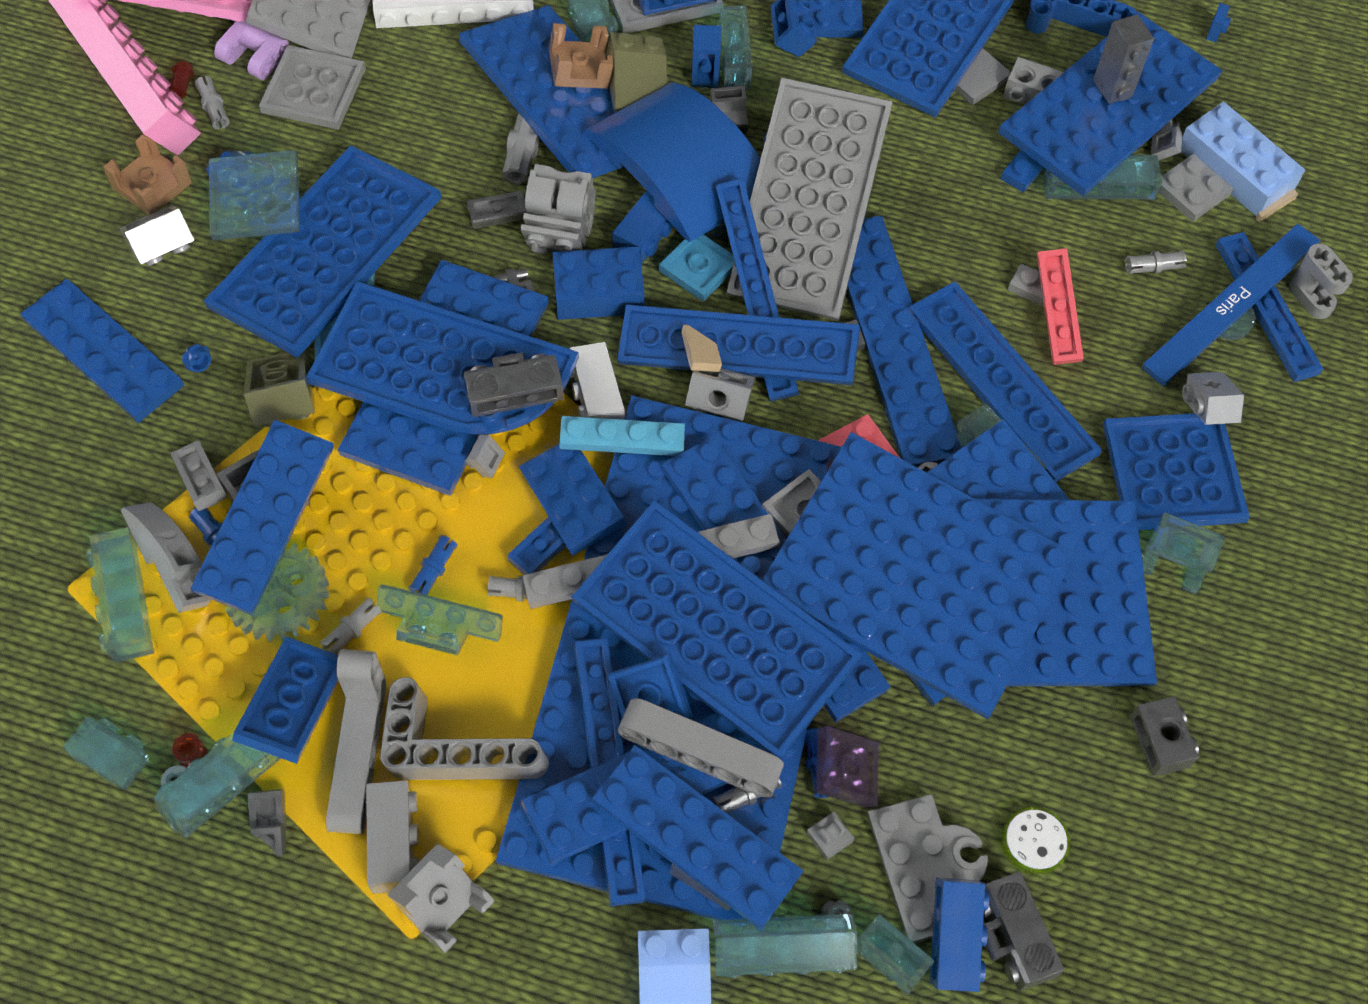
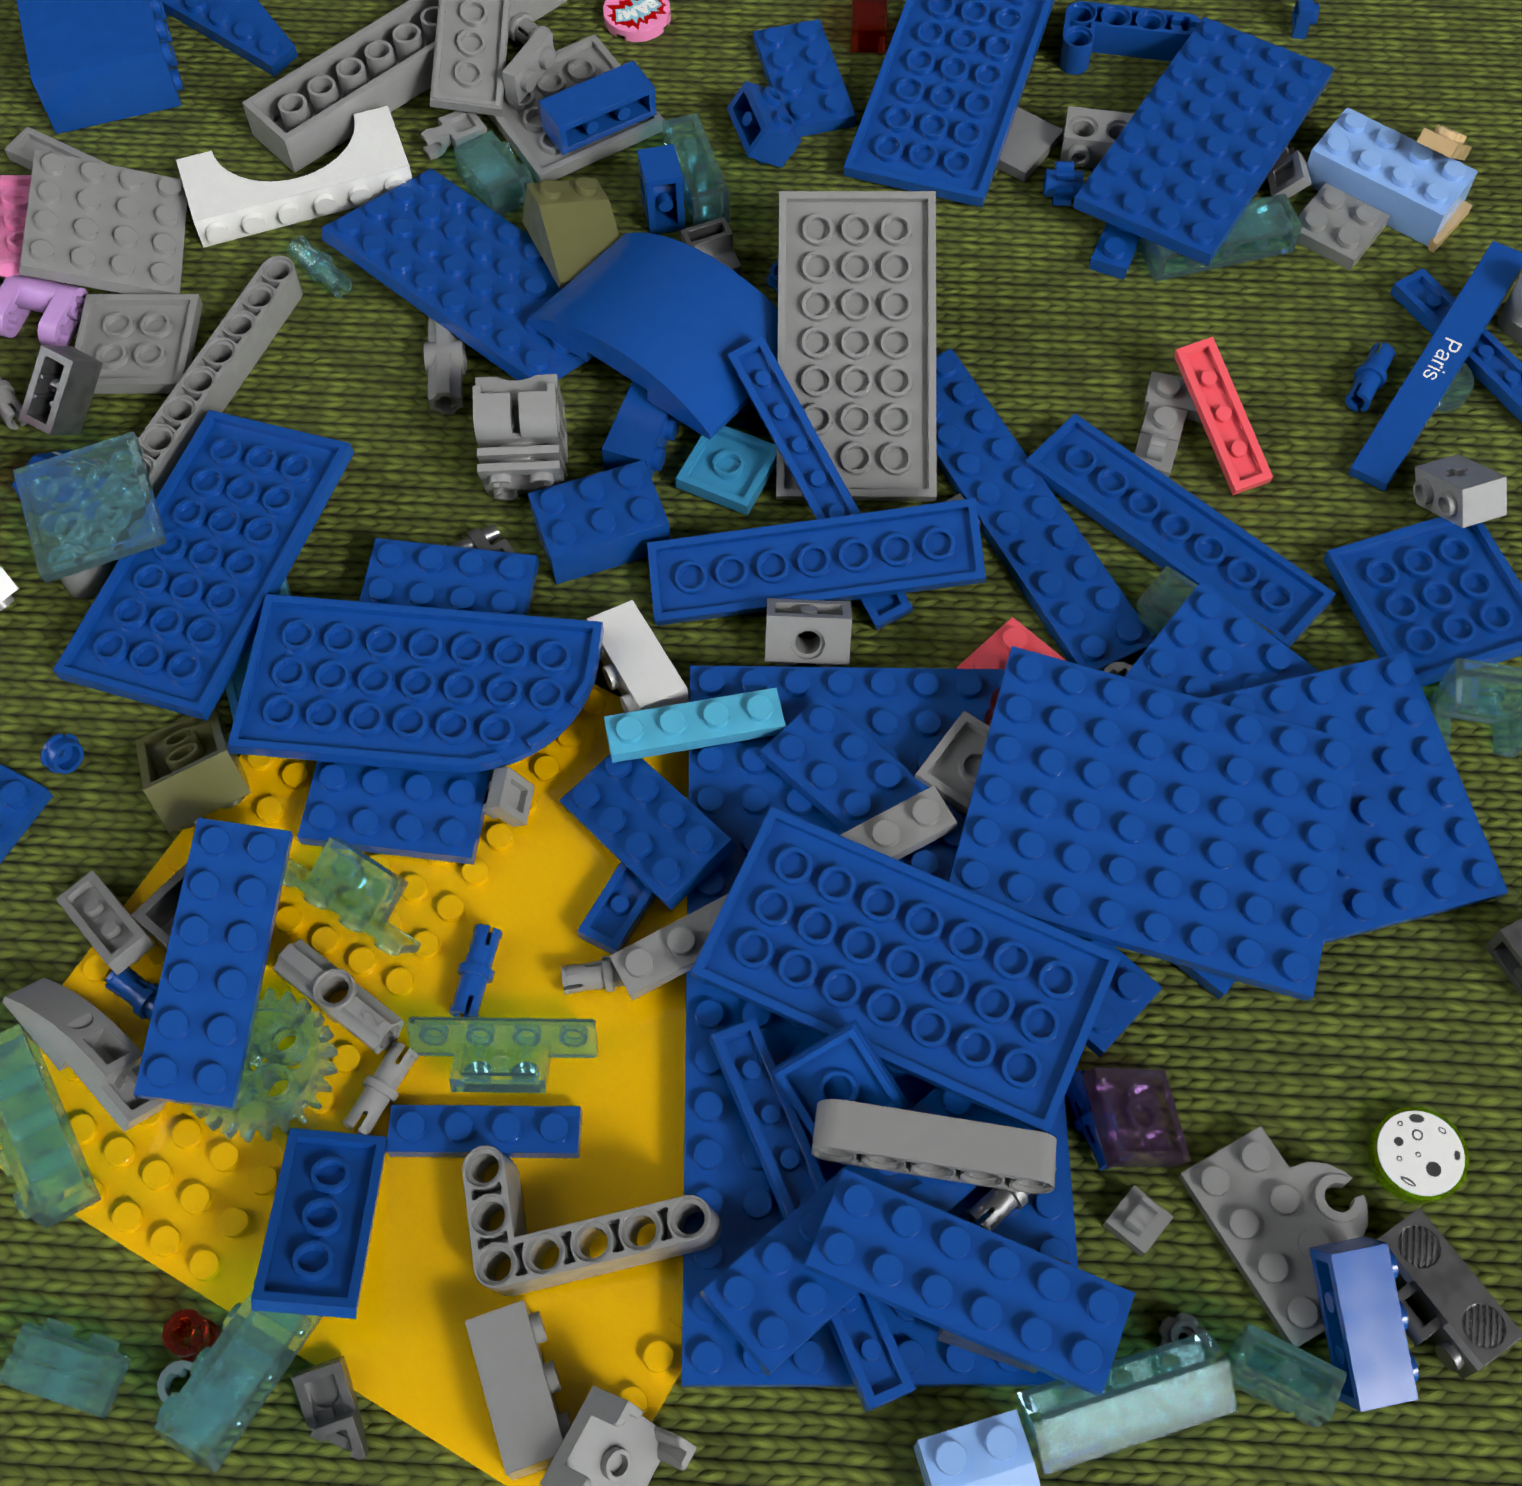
camera: 10 degrees left, 0 degrees up
light grey beam [326,649,386,834] -> none
flat silver piece [464,352,564,417] -> none
flat silver plate [467,191,528,229] -> none
medium nougat panel [549,23,614,89] -> none
tan tile [681,325,722,372] -> none
flat silver brick [1093,15,1154,104] -> none
light grey pin [1125,250,1187,274] -> none
none -> flat silver brick [19,345,103,435]
none -> light grey beam [53,255,303,599]
none -> light grey piece [273,939,405,1055]
none -> clear light blue bracket [283,837,421,956]
none -> clear light blue pin [288,236,353,298]
none -> blue plate [386,1105,582,1158]
none -> blue gear [1043,161,1083,207]
none -> light grey plate [1134,402,1188,478]
none -> blue pin [1345,342,1396,412]
none -> tan plate [1417,124,1472,161]

